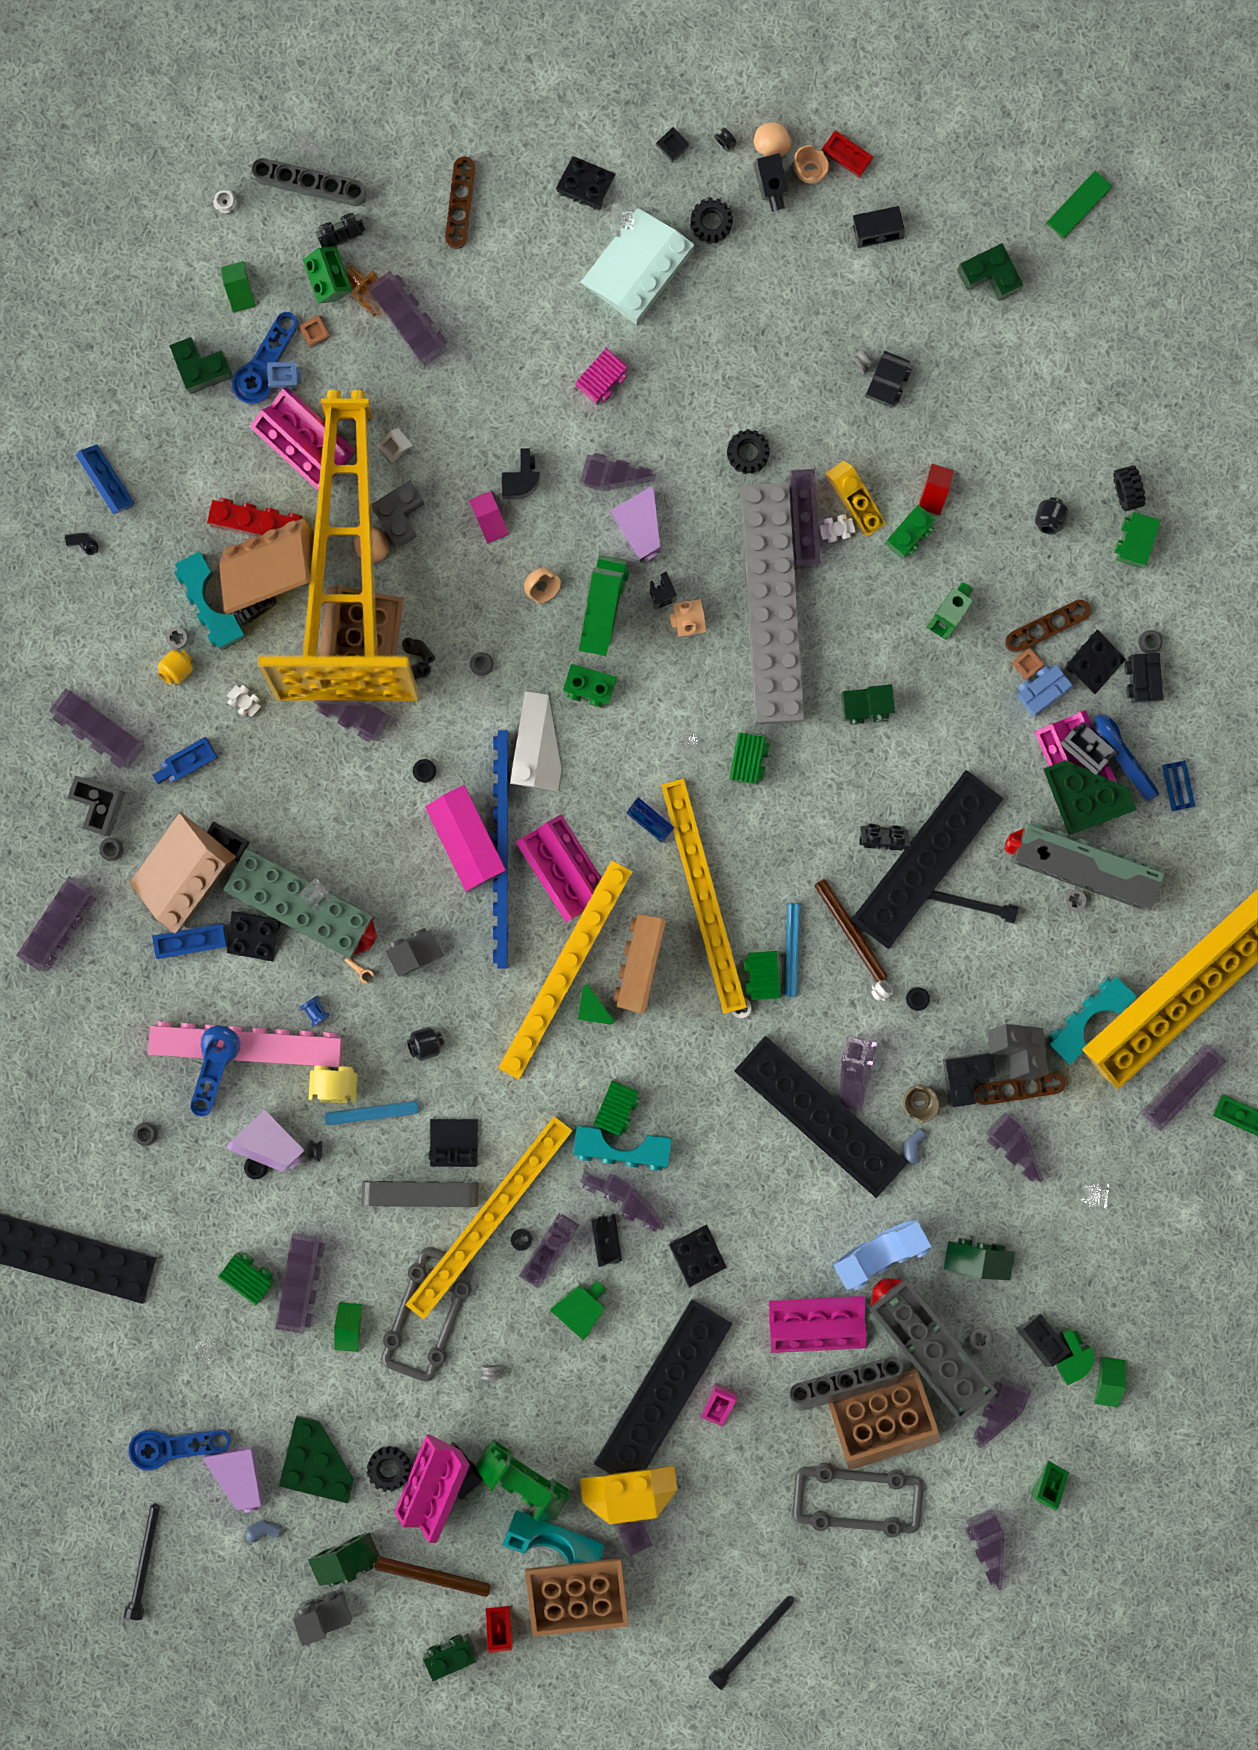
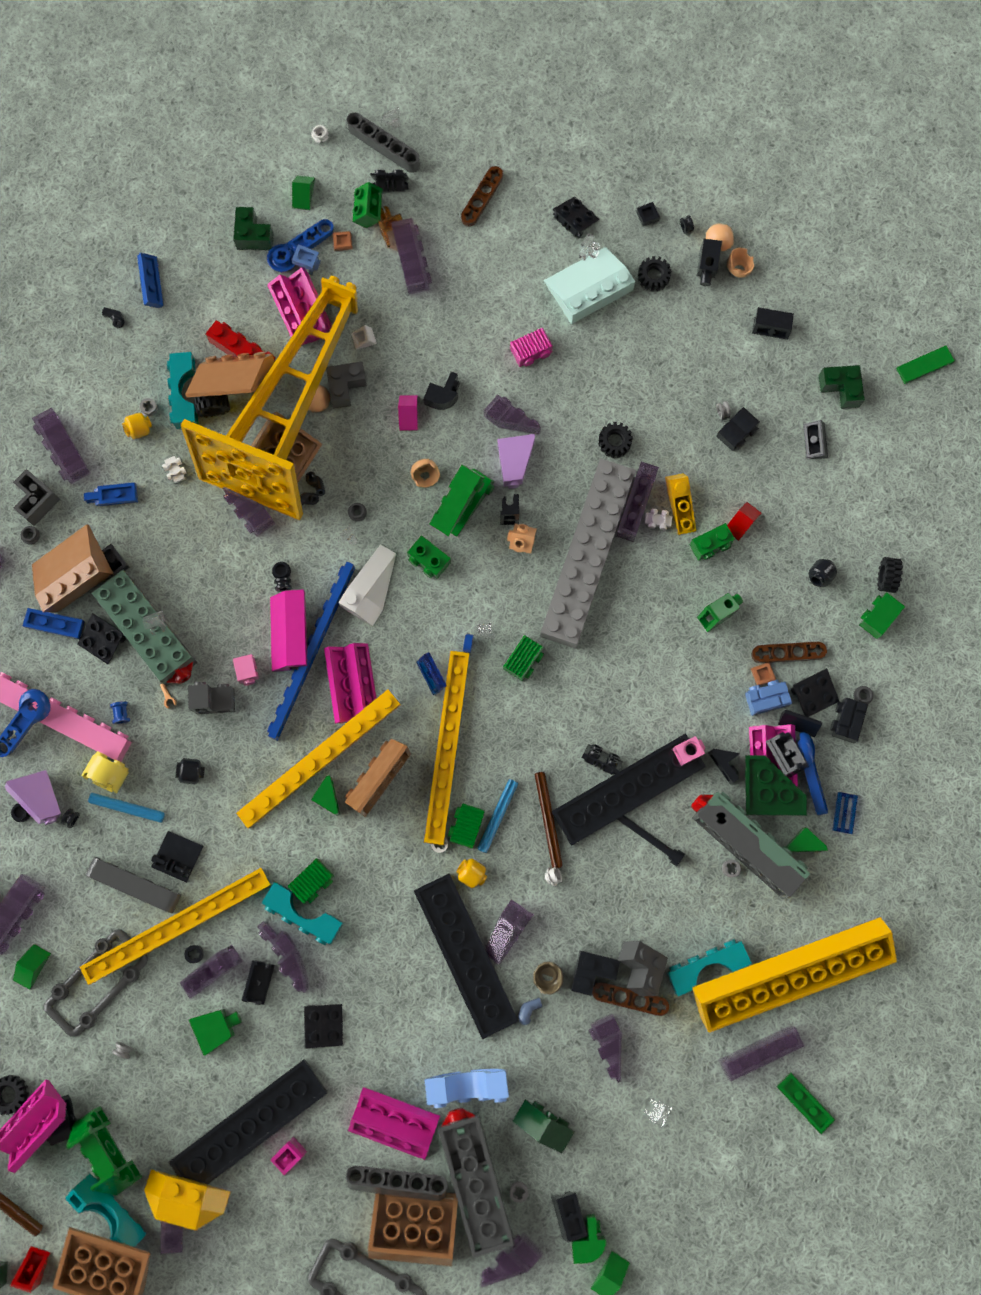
camera: 20 degrees right, 10 degrees down
red plate [821,130,874,178] -> none
dark green brick [841,684,895,725] -> none
black plate [906,987,930,1011] -> none
none -> bright pink brick [233,654,259,686]
none -> black bush [274,578,292,591]
none -> yellow head [456,858,487,888]
none -> blue tile [463,634,474,654]
none -> bright pink brick [673,736,705,766]
none -> black slope [708,748,740,785]
none -> black slope [778,710,822,737]
none -> green slope [786,827,828,852]
none -> black slope [803,420,828,459]

